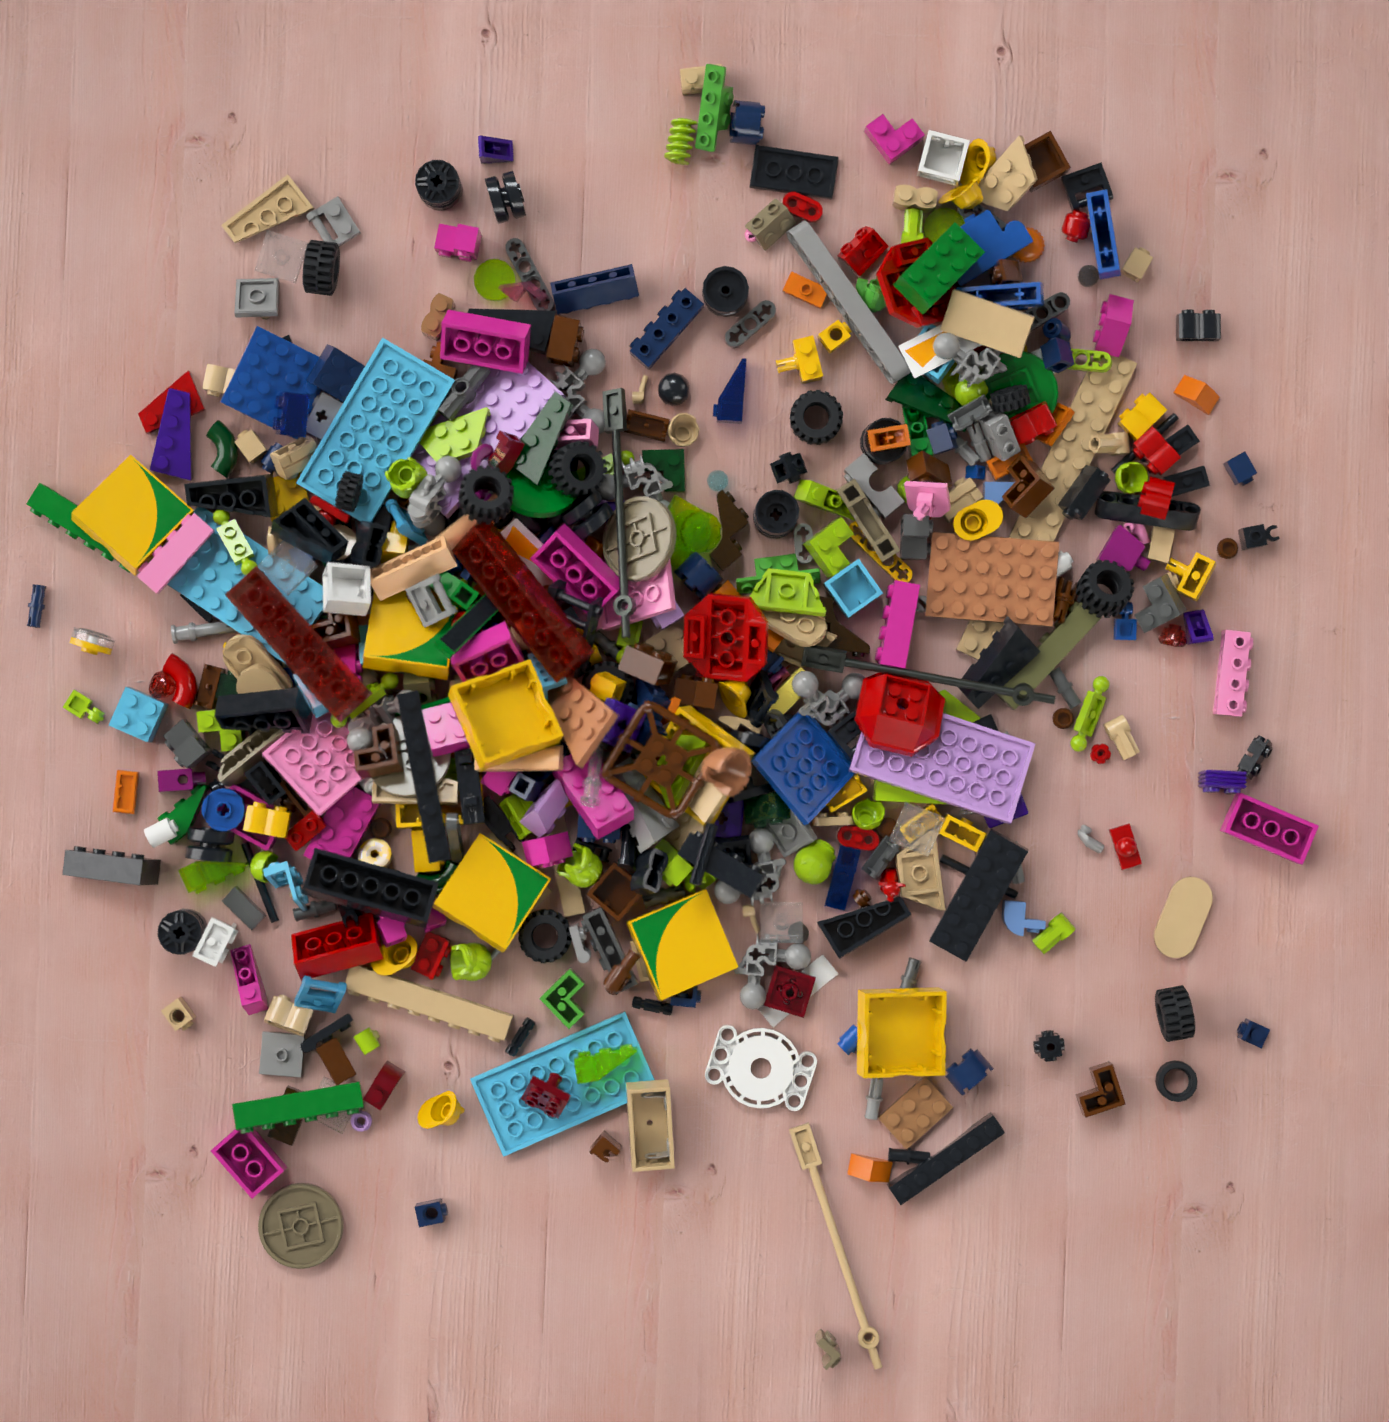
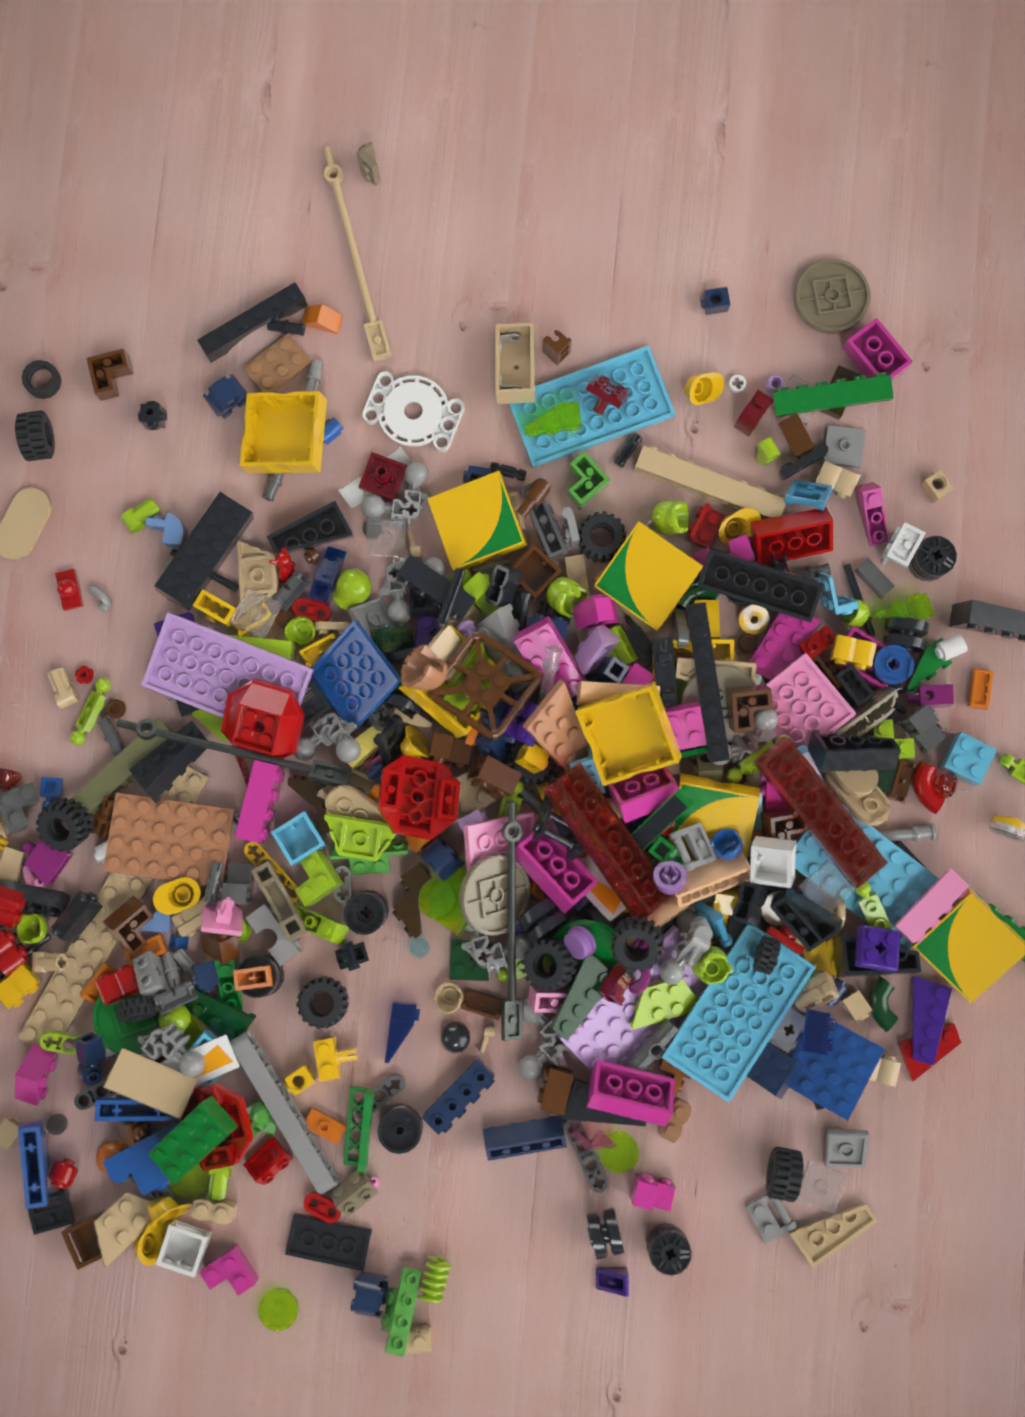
camera: 175 degrees left, 5 degrees down
none -> dark grey pin [203,862,224,903]
none -> red piece [232,745,250,787]
none -> clear neon green tile [258,1288,299,1331]
none -> green fence [343,1086,375,1173]
none -> lavender plate [457,620,476,638]
none -> medium lavender piece [564,926,596,959]
none -> medium lavender piece [653,861,687,894]
none -> blue hair [711,828,743,860]
none -> white bush [728,375,746,393]
none -> dark purple brick [855,925,900,972]

